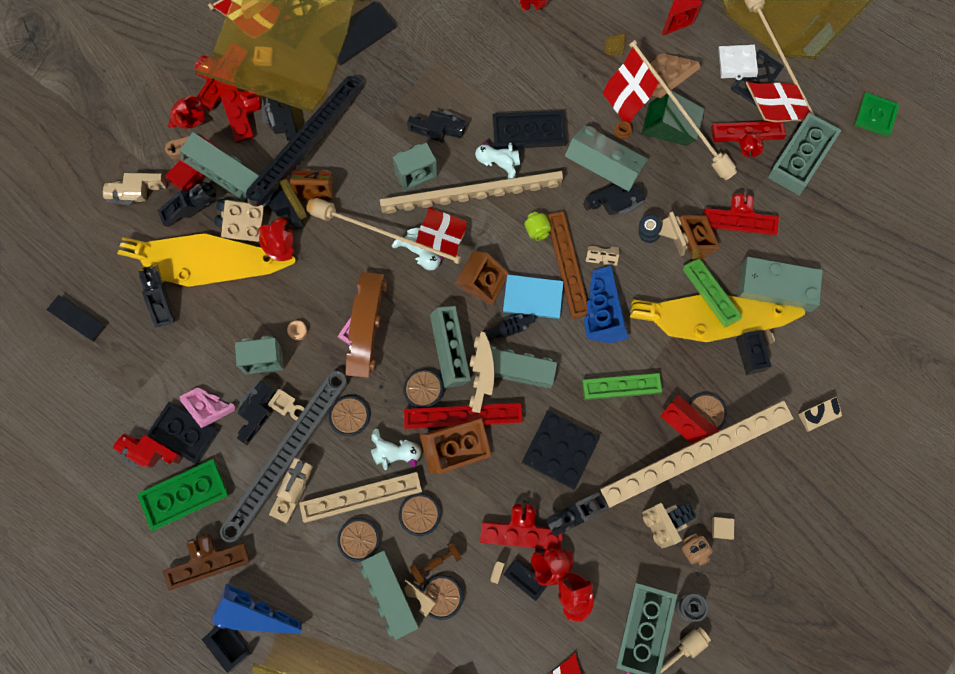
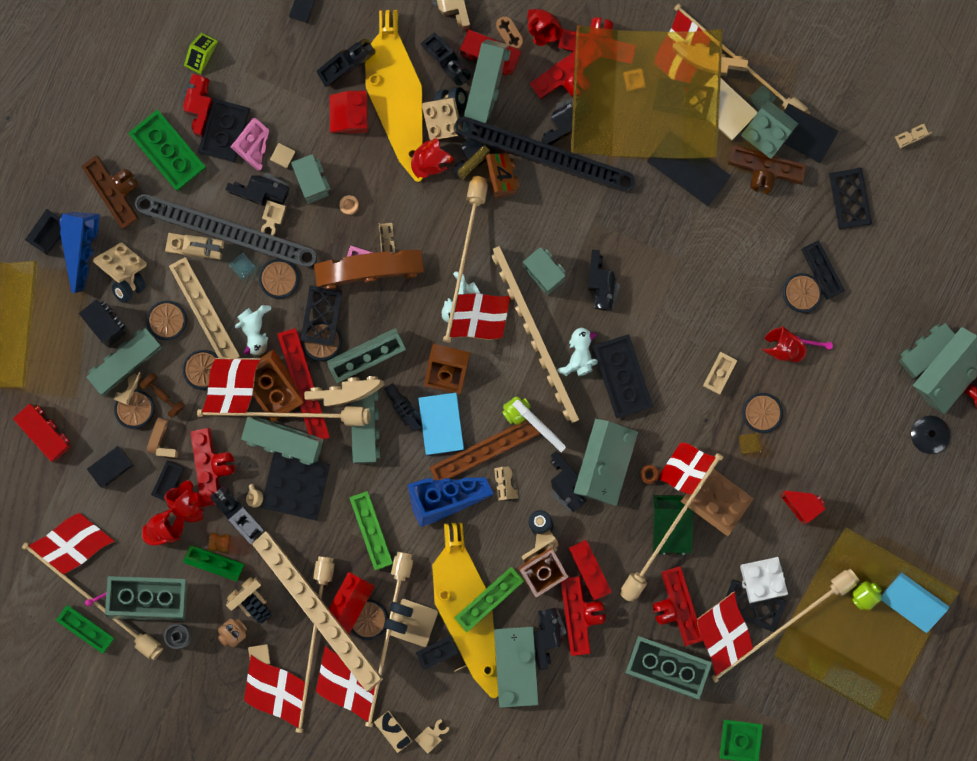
camera: 85 degrees right, 10 degrees up
none -> black brick [78,299,126,347]
none -> black panel [87,446,134,489]
none -> tan plate [93,243,147,303]
none -> medium nougat beam [147,417,168,454]
none -> green plate [183,545,245,582]
none -> lime slope [184,33,218,75]
none -> flag [197,358,370,426]
none -> clear orange wheel [208,532,231,553]
none -> clear light blue plate [229,253,256,280]
none -> sand green brick [241,416,324,465]
none -> flag [244,556,335,733]
none -> tan piece [246,484,263,508]
none -> tan tile [270,143,296,169]
none -> black window [300,285,343,347]
none -> flag [316,552,413,727]
none -> red slope [330,91,368,133]
none -> tan piece [379,223,395,253]
none -> tan plate [384,599,438,647]
none -> tan plate [414,719,449,754]
none -> white tile [512,400,566,452]
none -> black plate [533,608,566,670]
none -> red brick [568,540,612,601]
none -> tan plate [703,352,737,395]
none -> medium nougat wheel [742,393,783,433]

